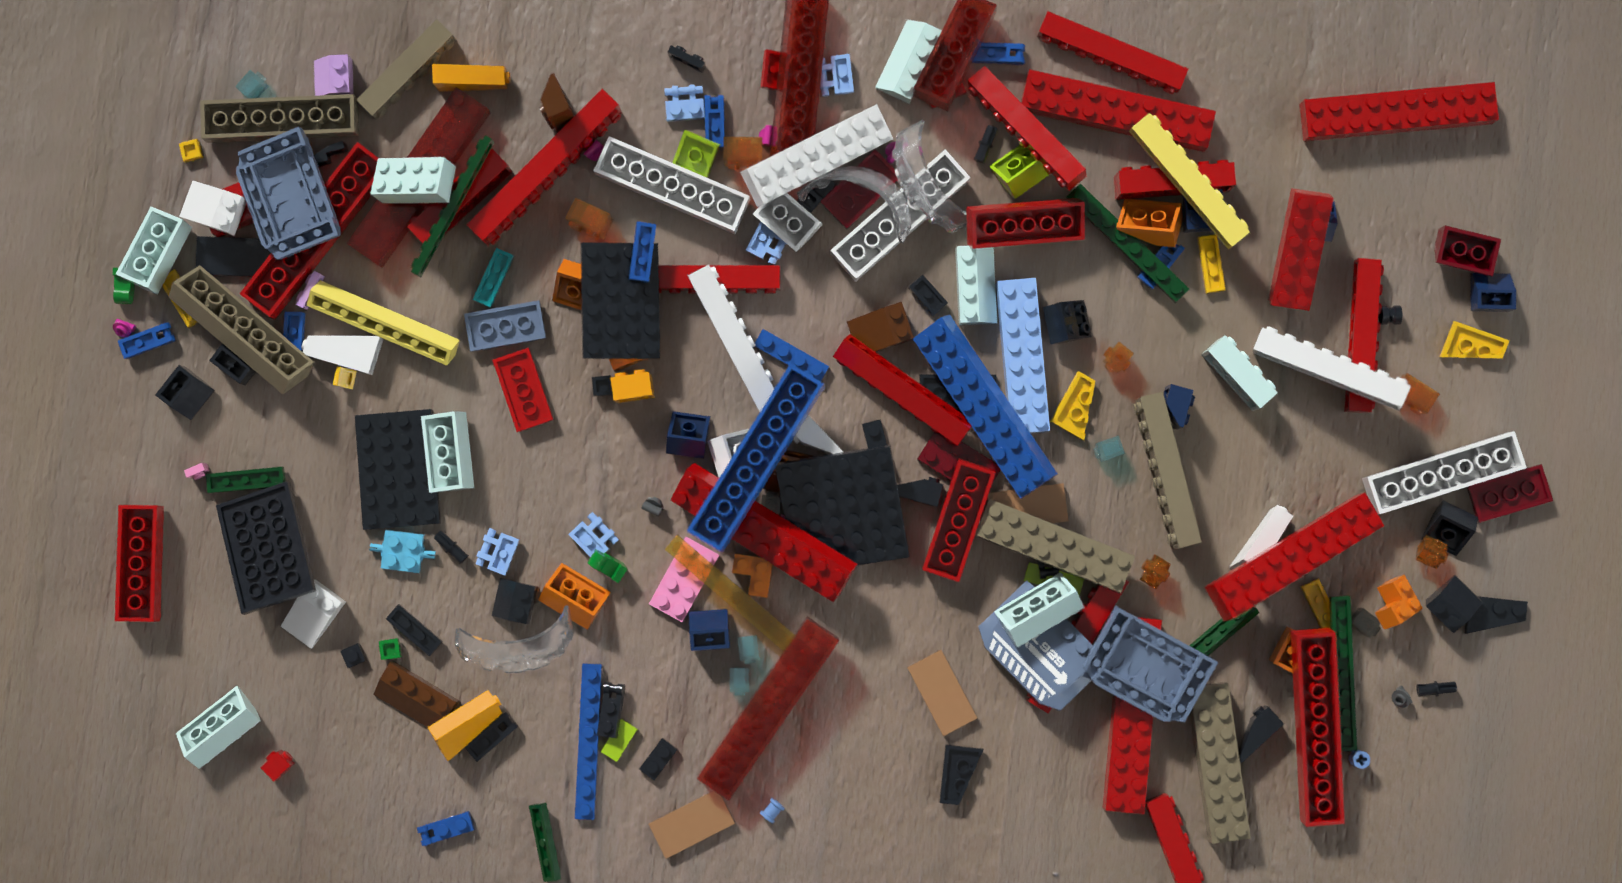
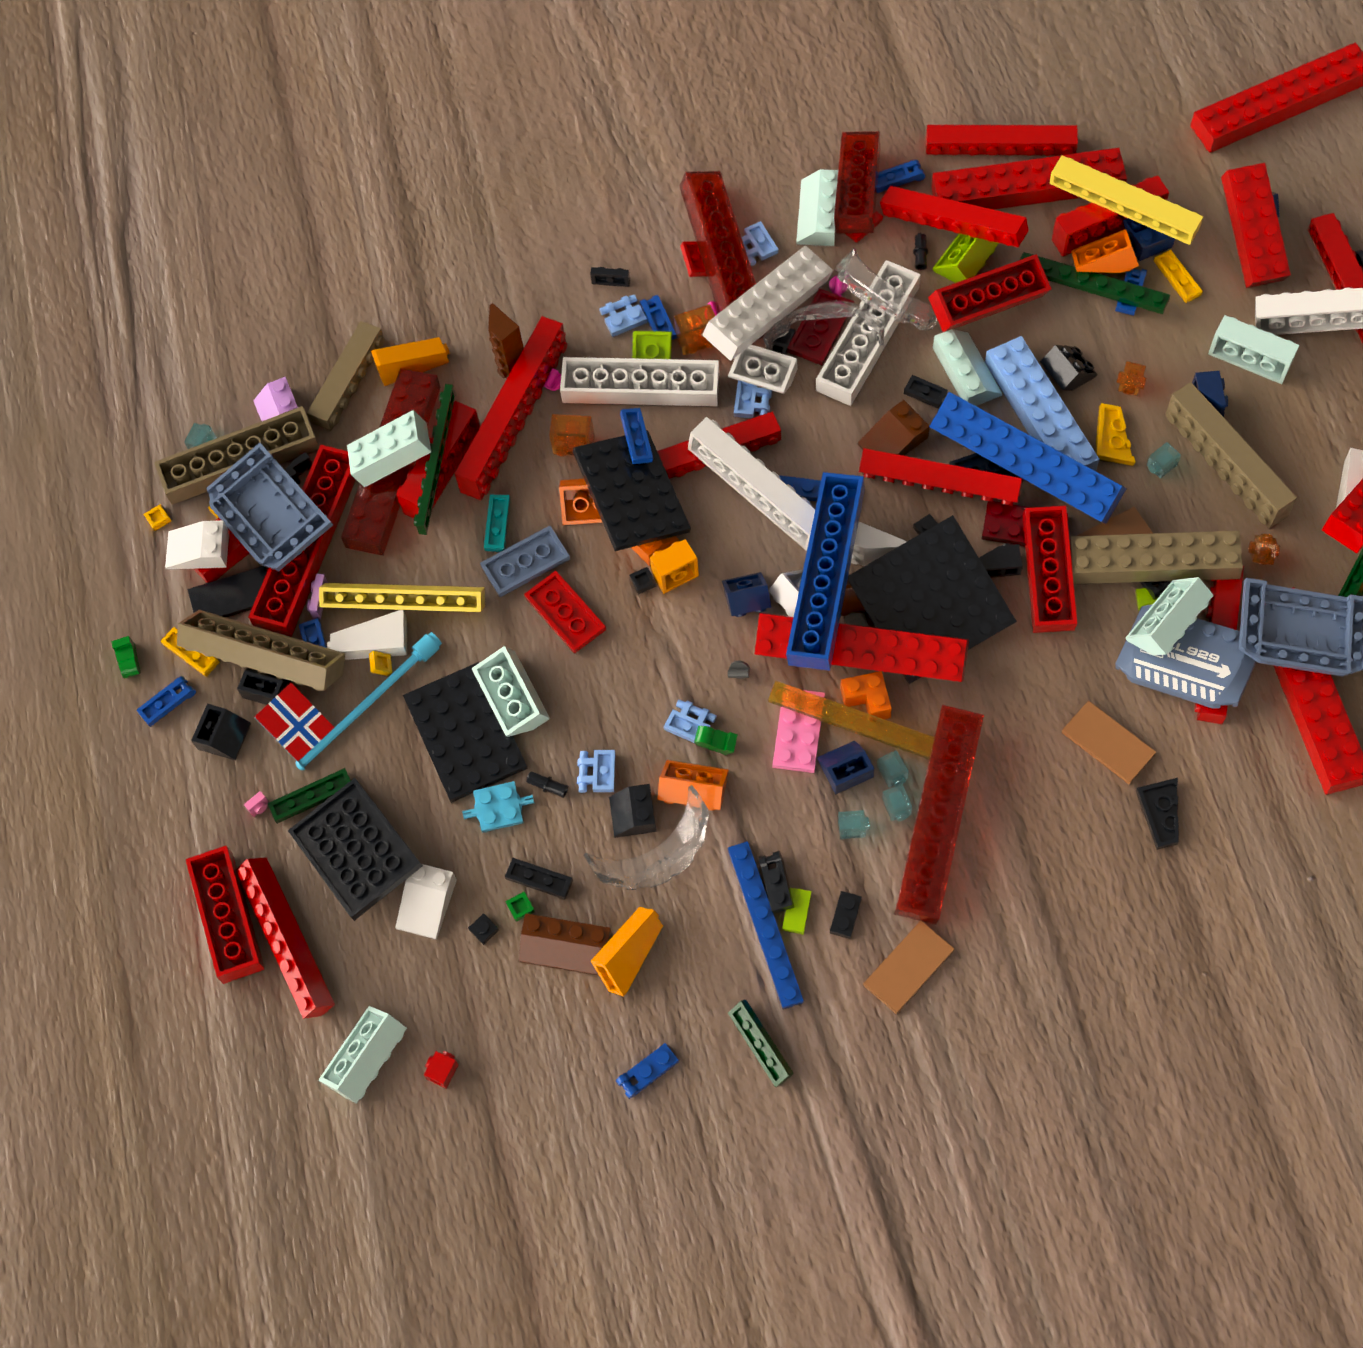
camera: 15 degrees left, 20 degrees down
dark pink plate [113,319,136,338] -> none
light aqua slope [116,207,192,295] -> none
black plate [464,712,518,762] -> none
medium blue bush [760,798,785,824] -> none
none -> red brick [235,857,335,1019]
none -> flag [254,632,442,770]
none -> clear light blue brick [838,810,870,839]

